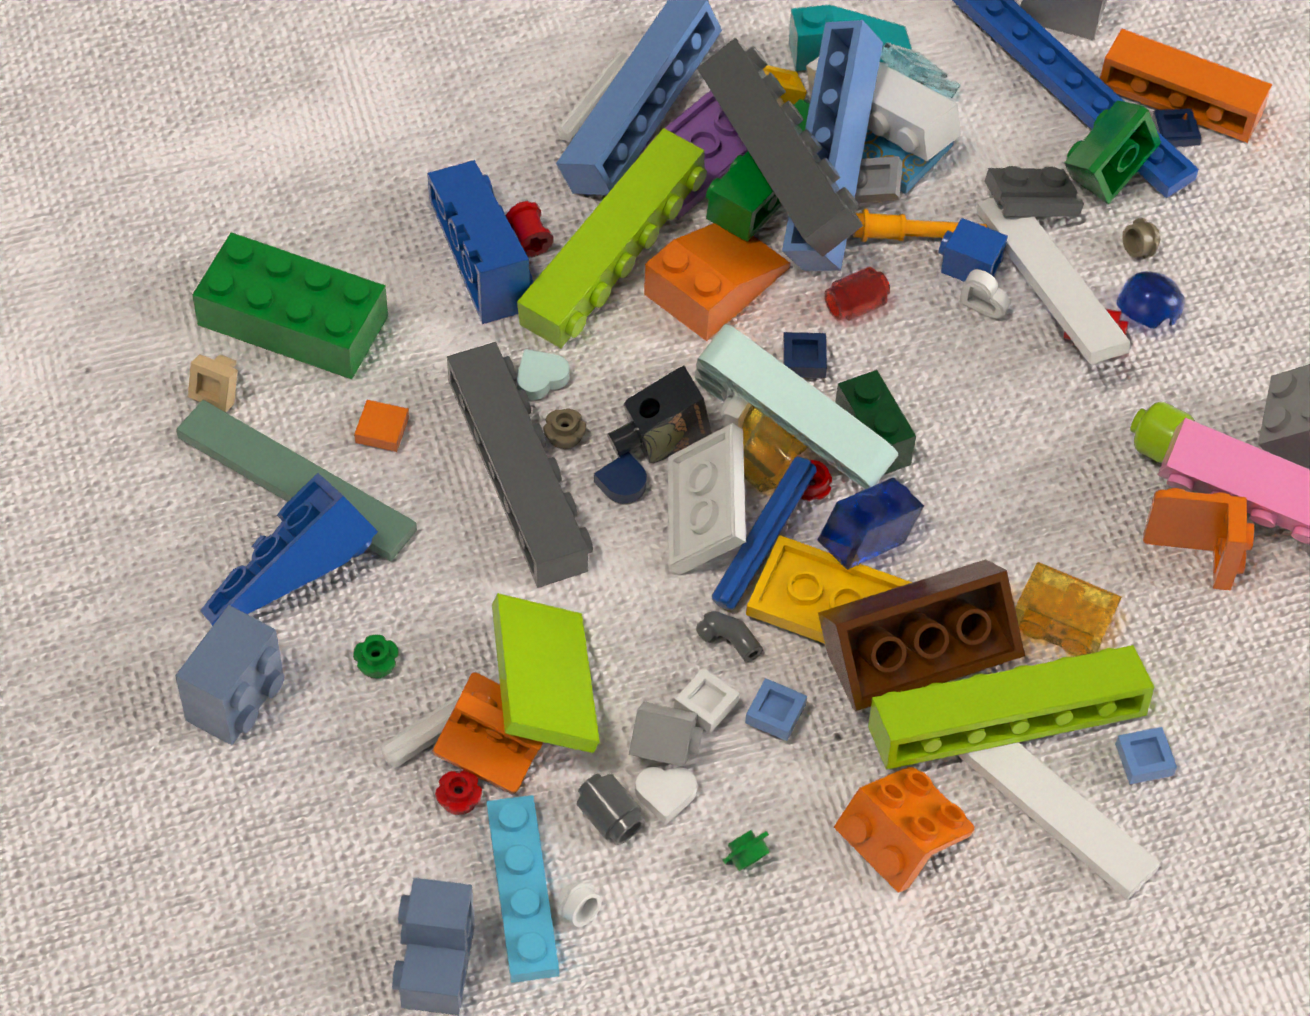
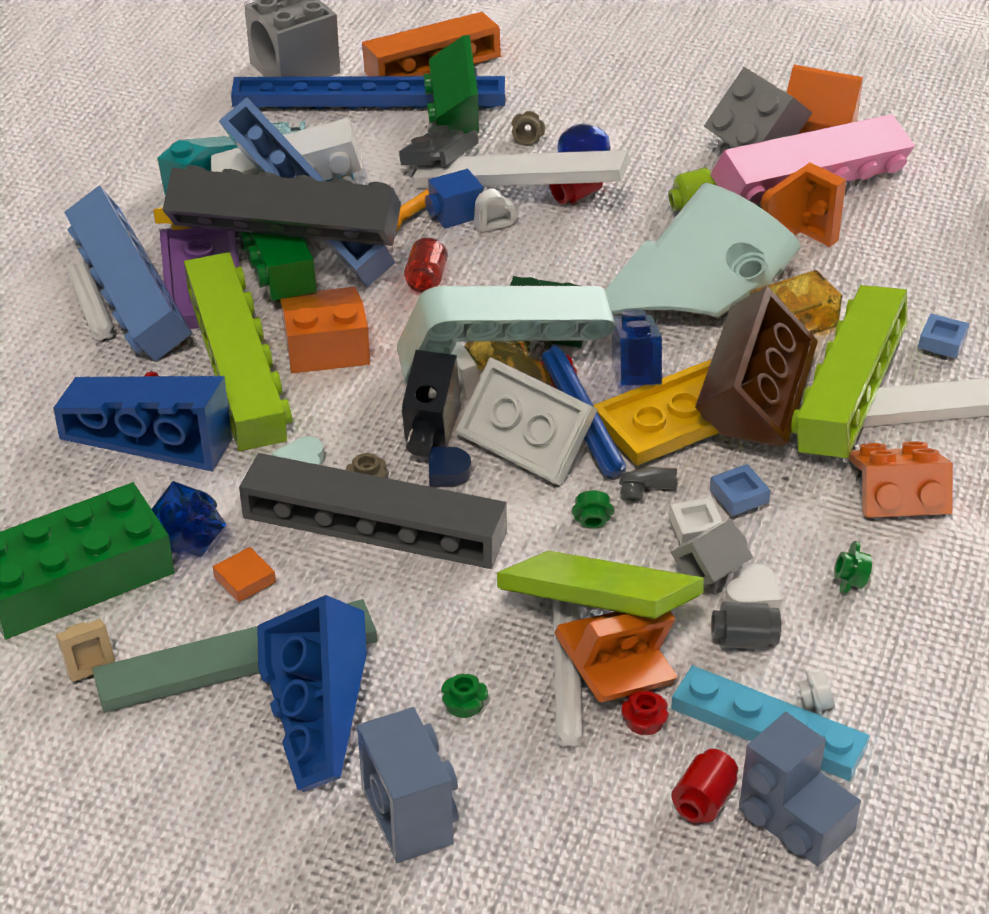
camera: 50 degrees left, 15 degrees down
none -> clear blue brick [152,481,226,557]
none -> green plate [571,490,615,529]
none -> light aqua panel [605,183,801,318]
none -> red brick [671,749,738,823]

